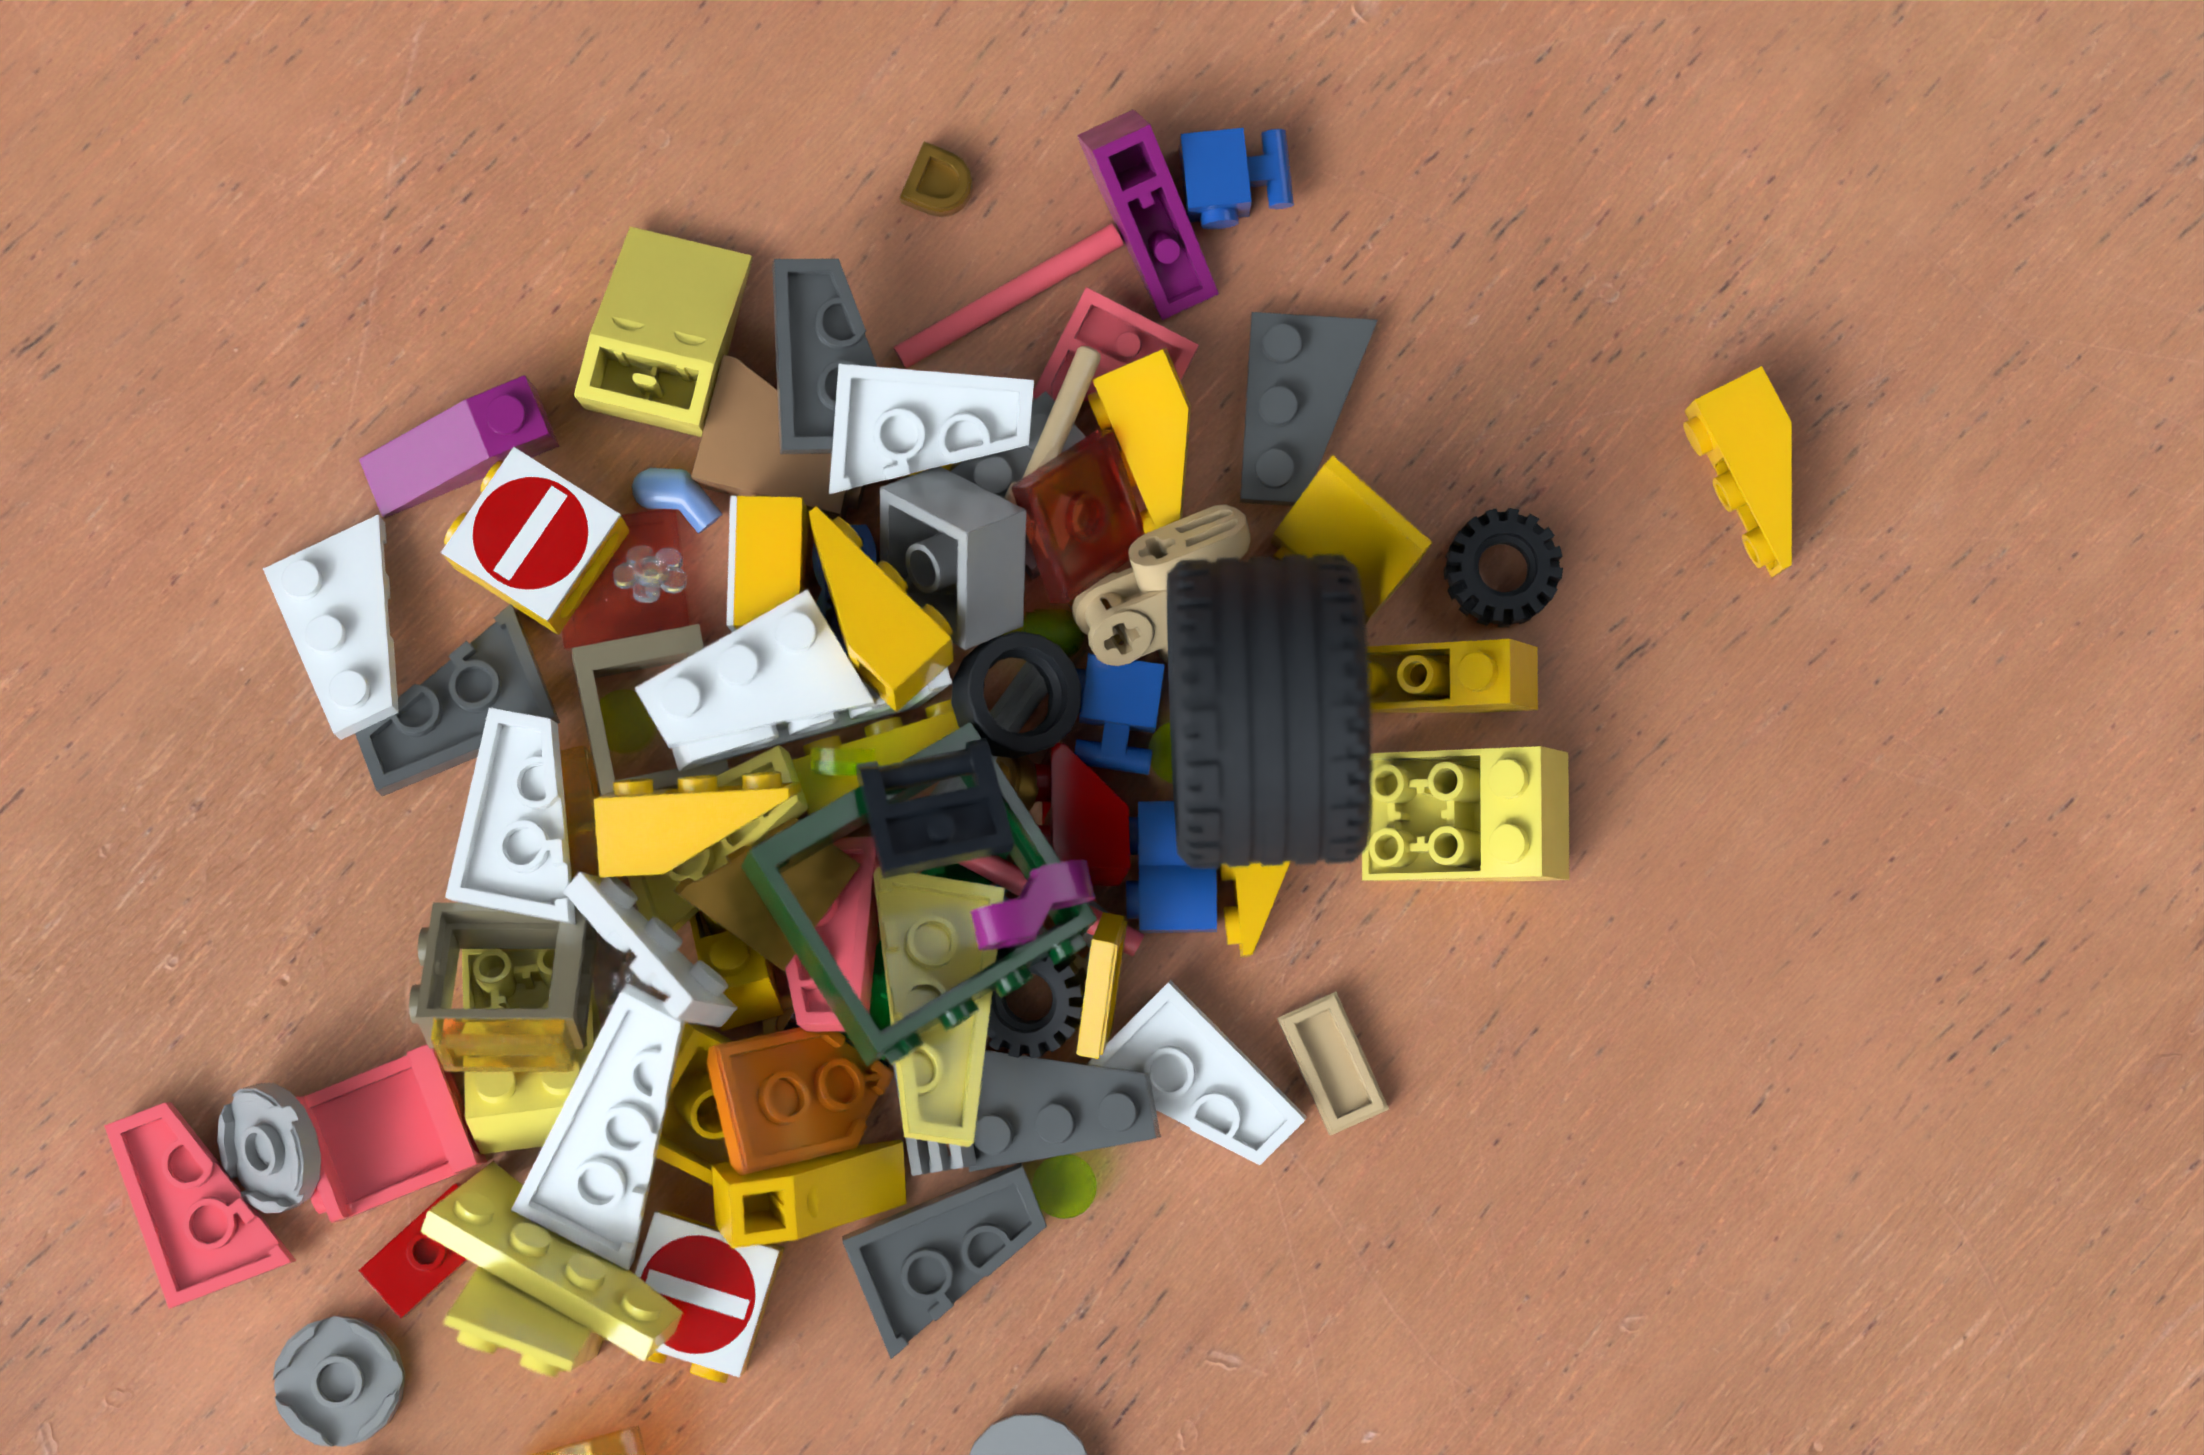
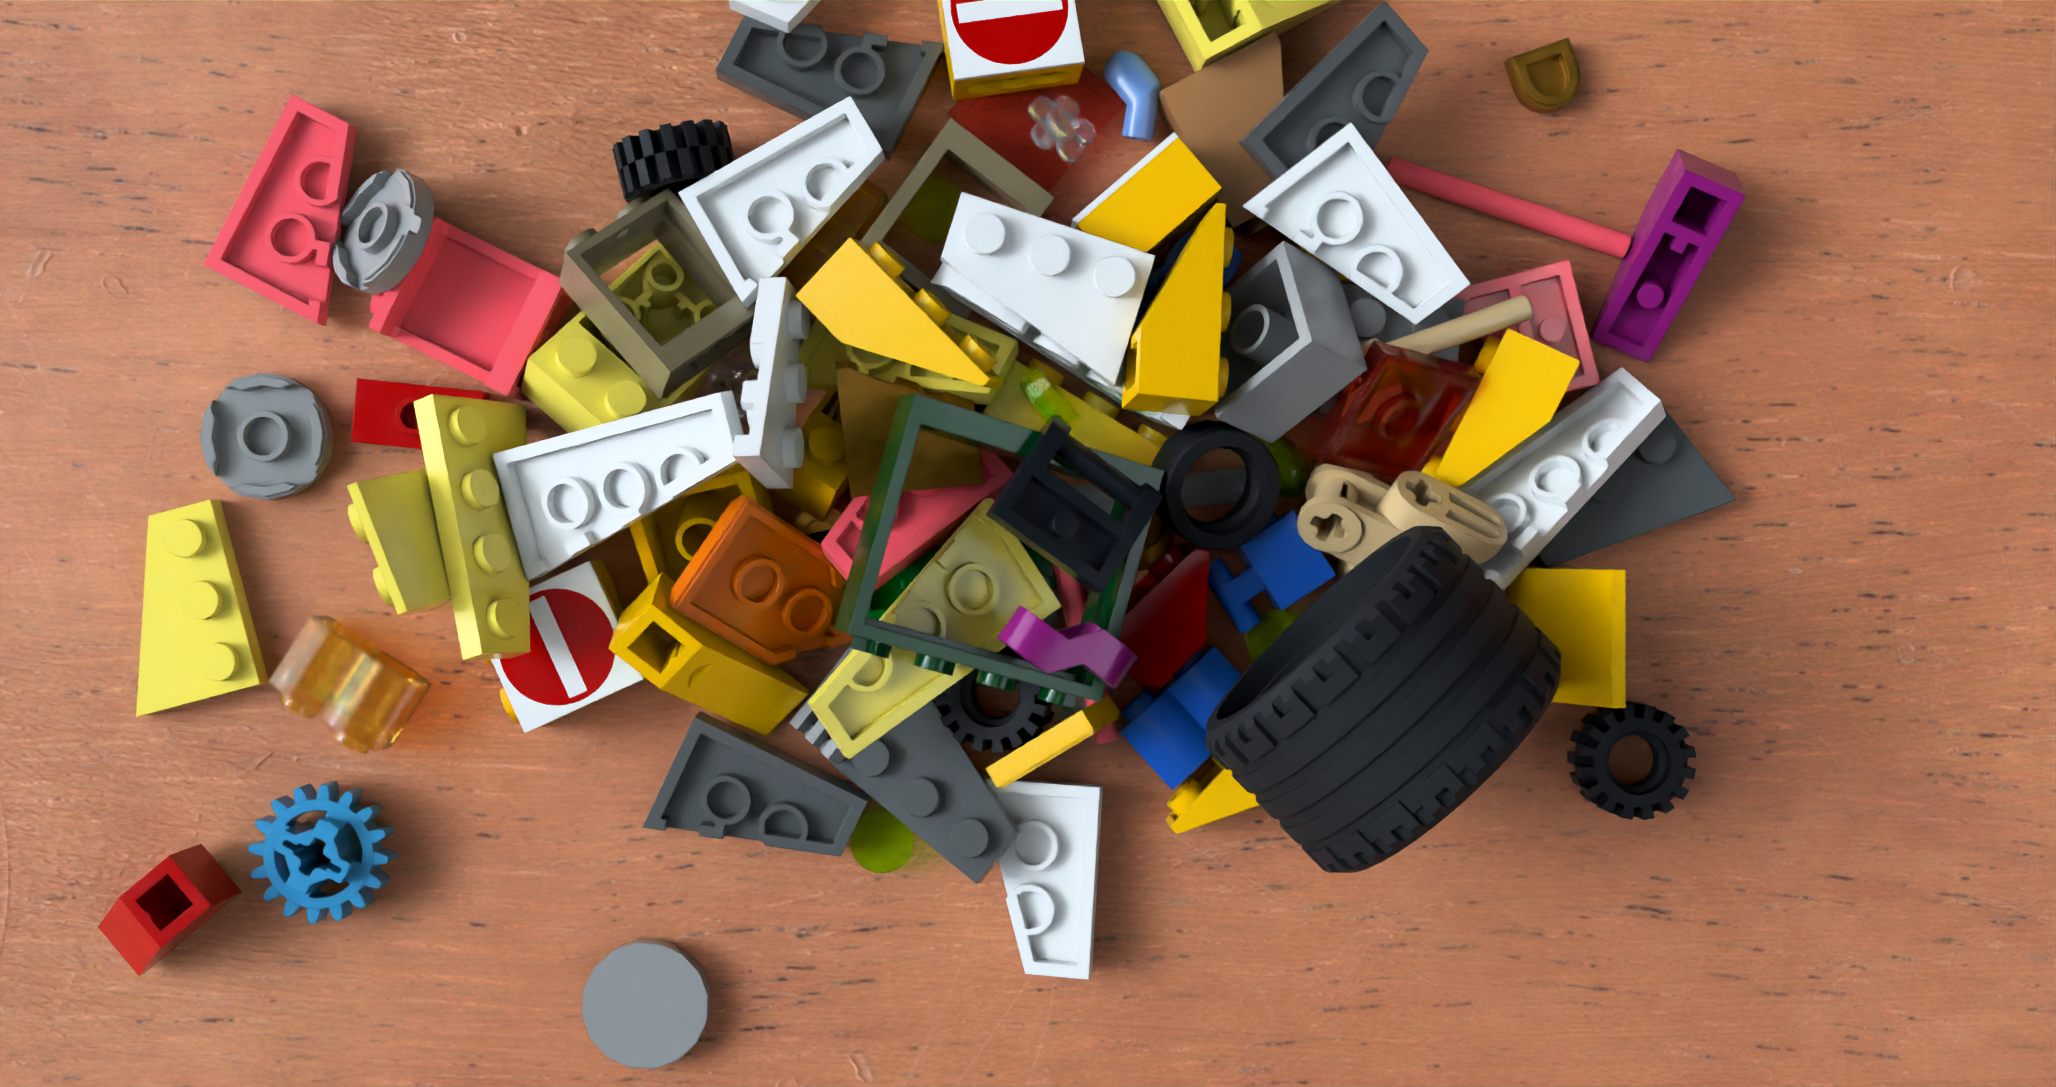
camera: 50 degrees right, 5 degrees up
clear yellow tile [431,1019,576,1072] -> none
blue brick [1179,128,1294,230] -> none
tan tile [1277,992,1389,1136] -> none
light yellow slope [1362,746,1569,881] -> none
yellow slope [1367,639,1538,713] -> none
yellow slope [1683,366,1792,578] -> none
none -> black tyre [612,119,735,203]
none -> white wing [1457,367,1666,591]

